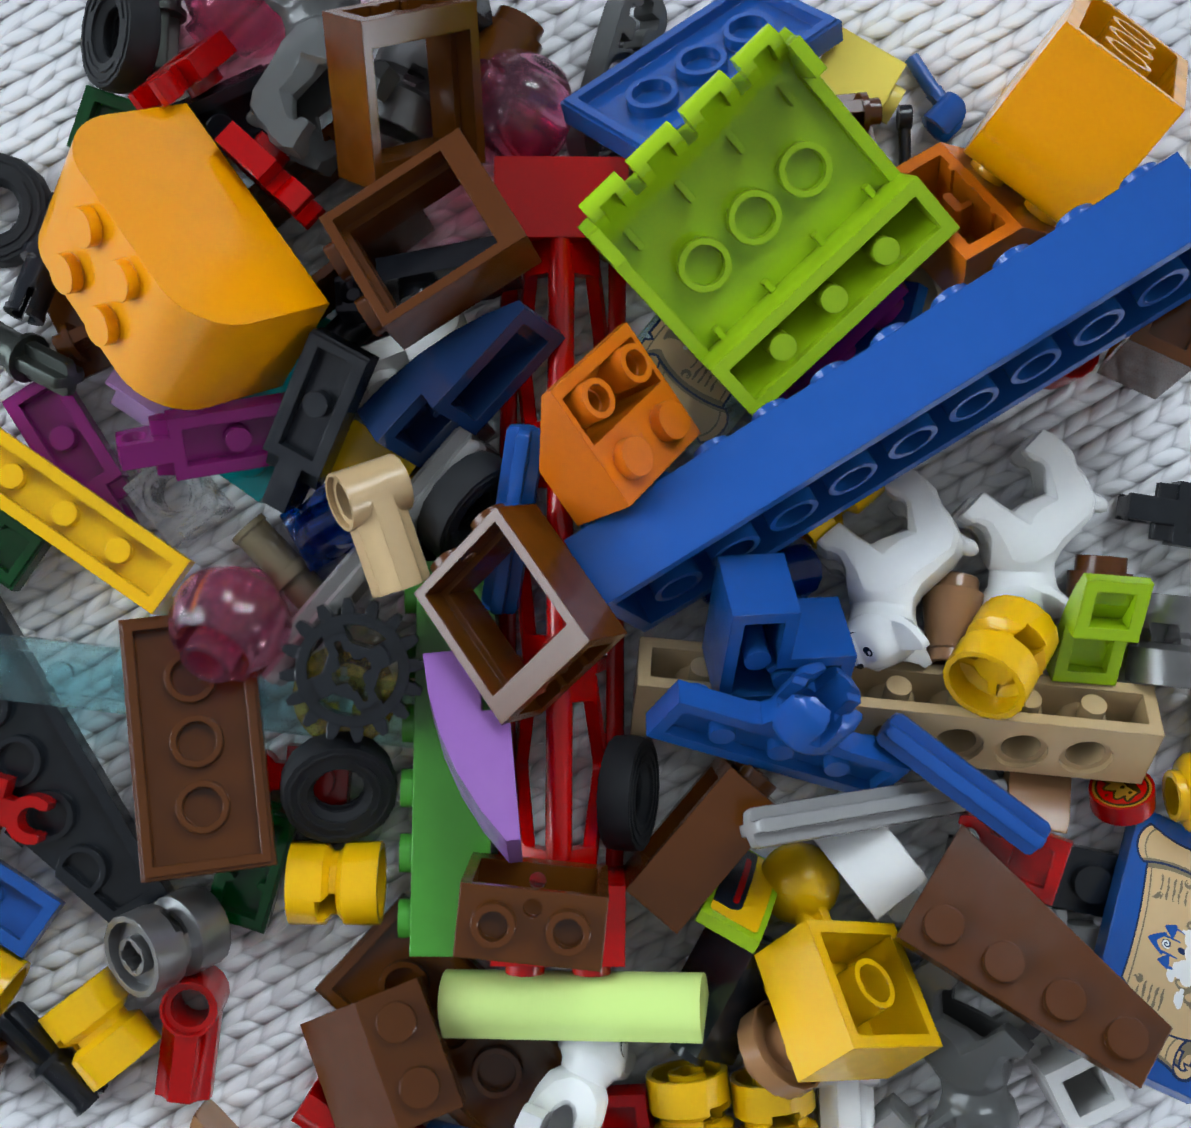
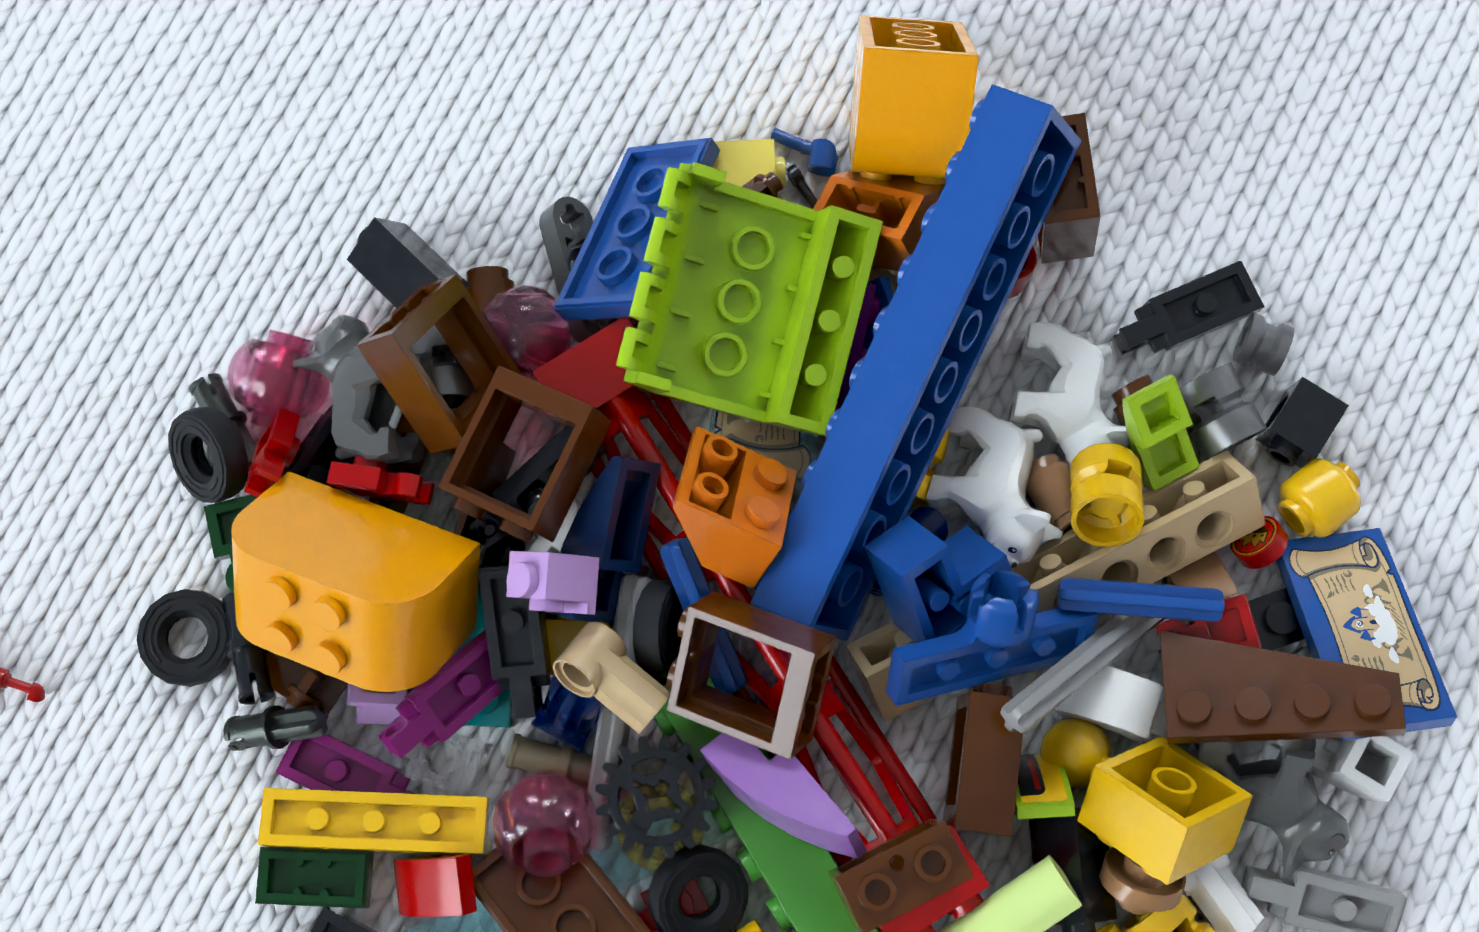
camera: 30 degrees left, 10 degrees down
black tyre [596,735,660,852] -> none
none -> red slope [393,854,477,917]
none -> lavender brick [506,551,599,615]

